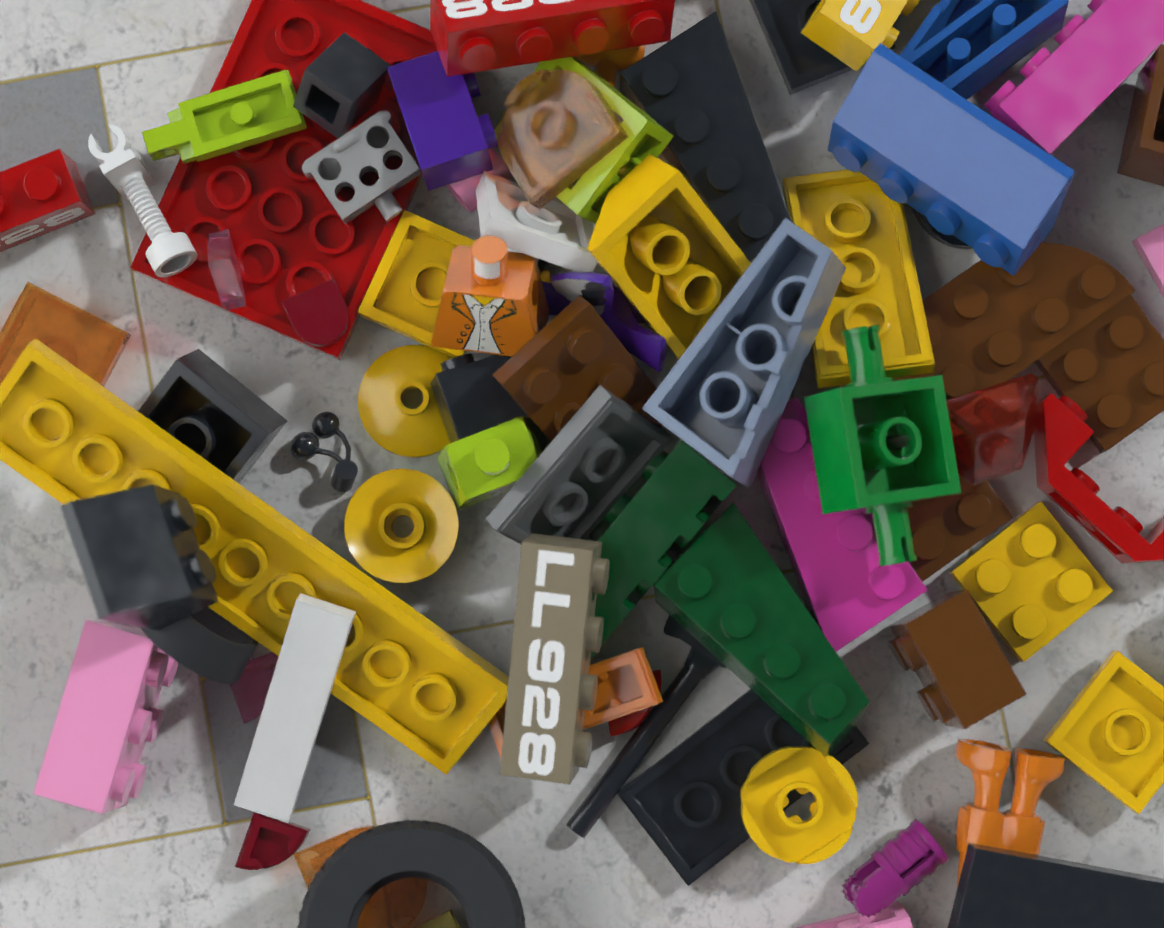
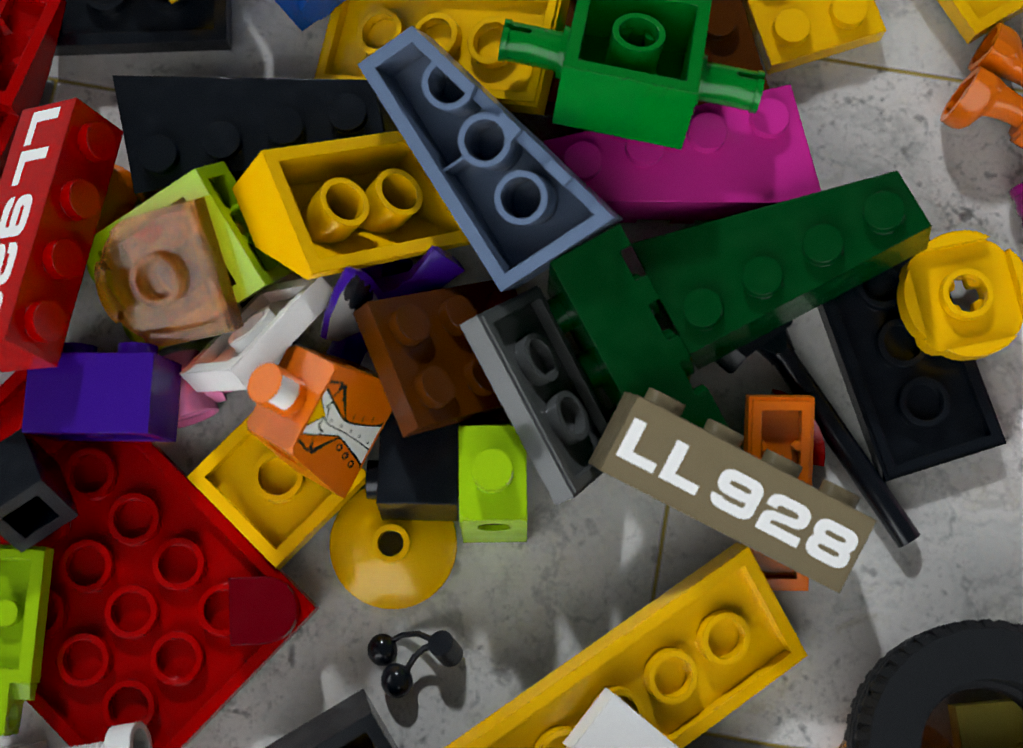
camera: 70 degrees left, 5 degrees down
clear pink tile [207,229,246,311] -> none
light grey piece [302,111,420,224] -> none
yellow dish [344,468,459,583] -> none
reddish brown brick [888,589,1027,730] -> none

